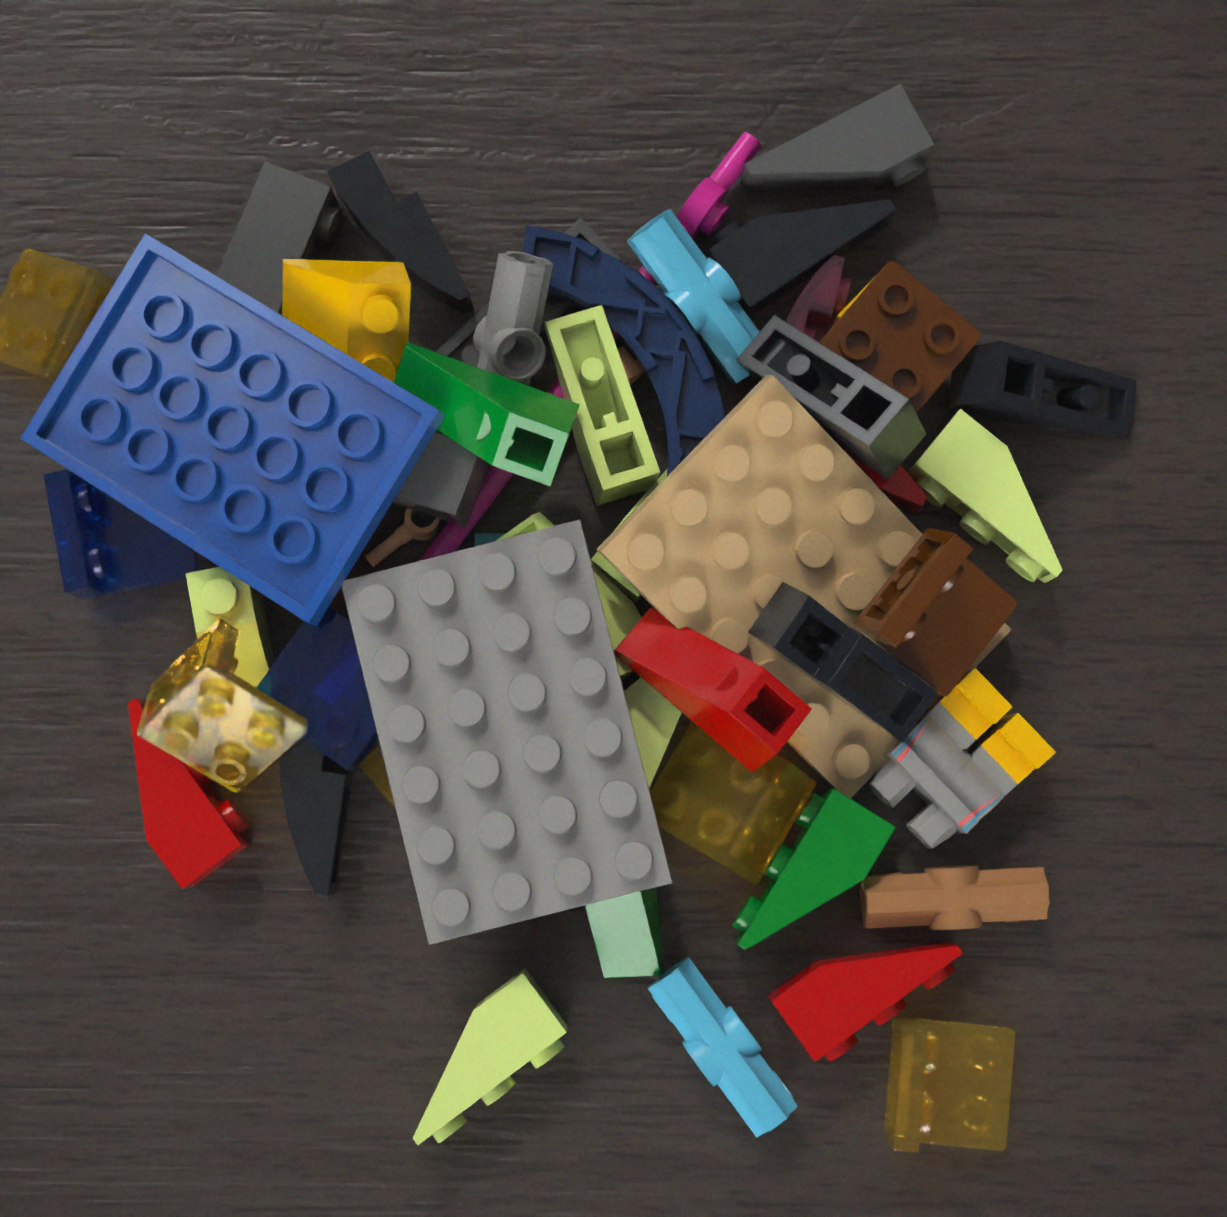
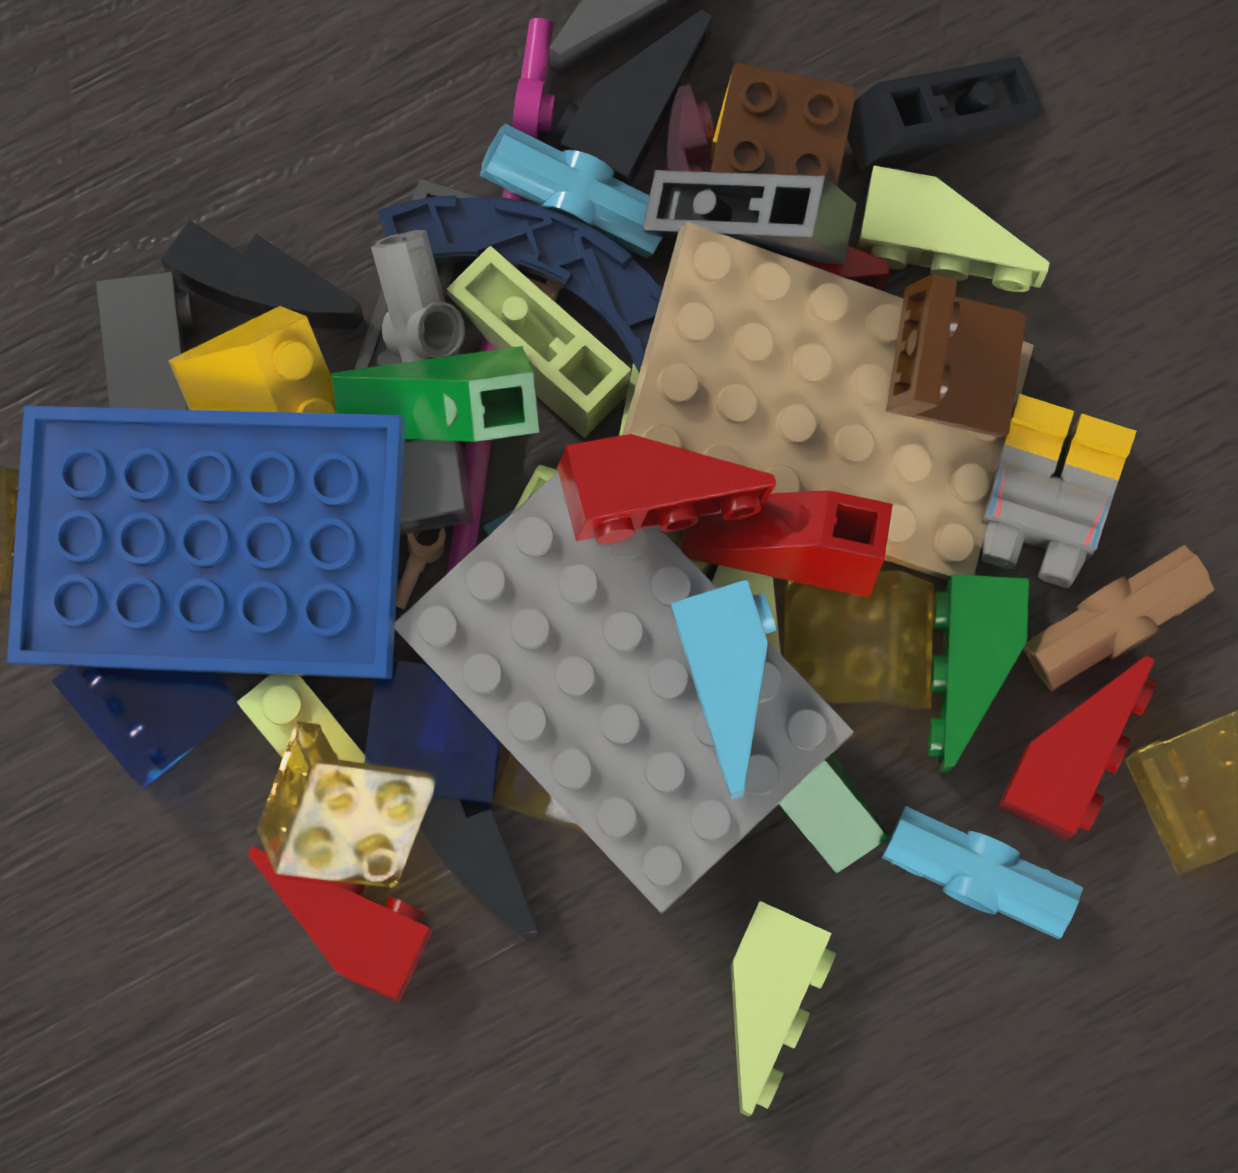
camera: 30 degrees left, 5 degrees down
black slope [748,582,937,743] -> none
none -> red slope [557,434,777,544]
none -> medium azure slope [671,579,776,801]

